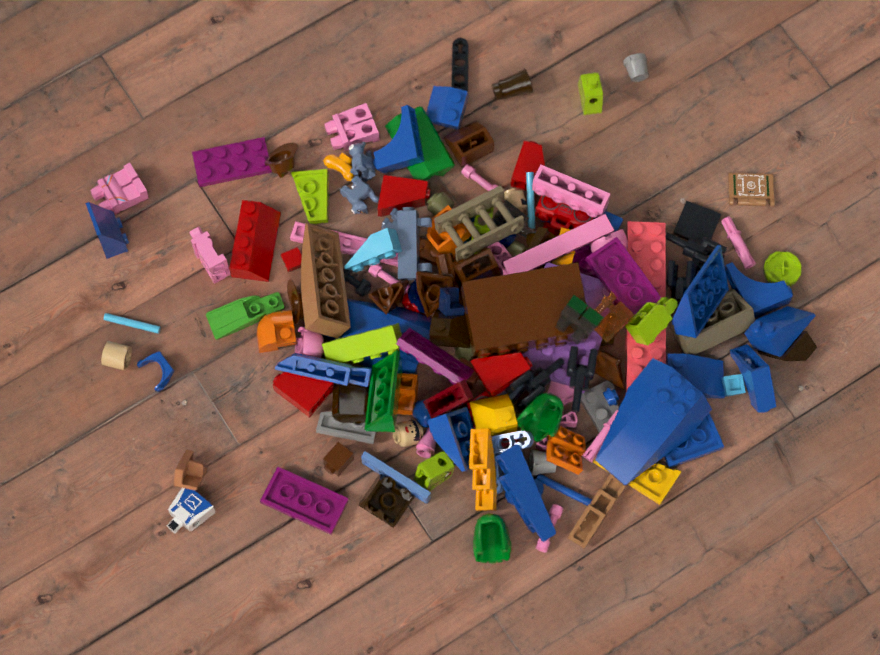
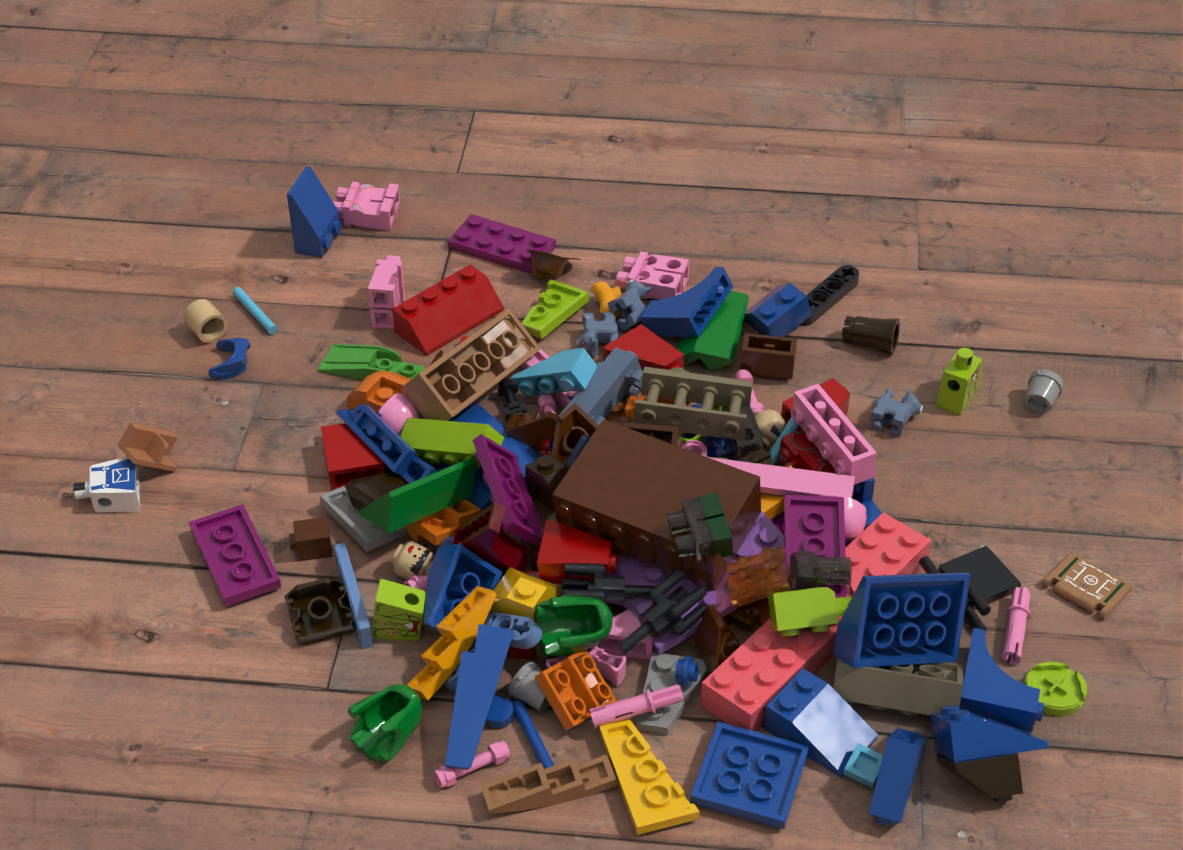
camera: 40 degrees right, 25 degrees down
blue wedge [595,358,712,486] -> none
none -> clear smoke piece [790,550,852,590]
none -> sand blue animal [870,388,923,437]

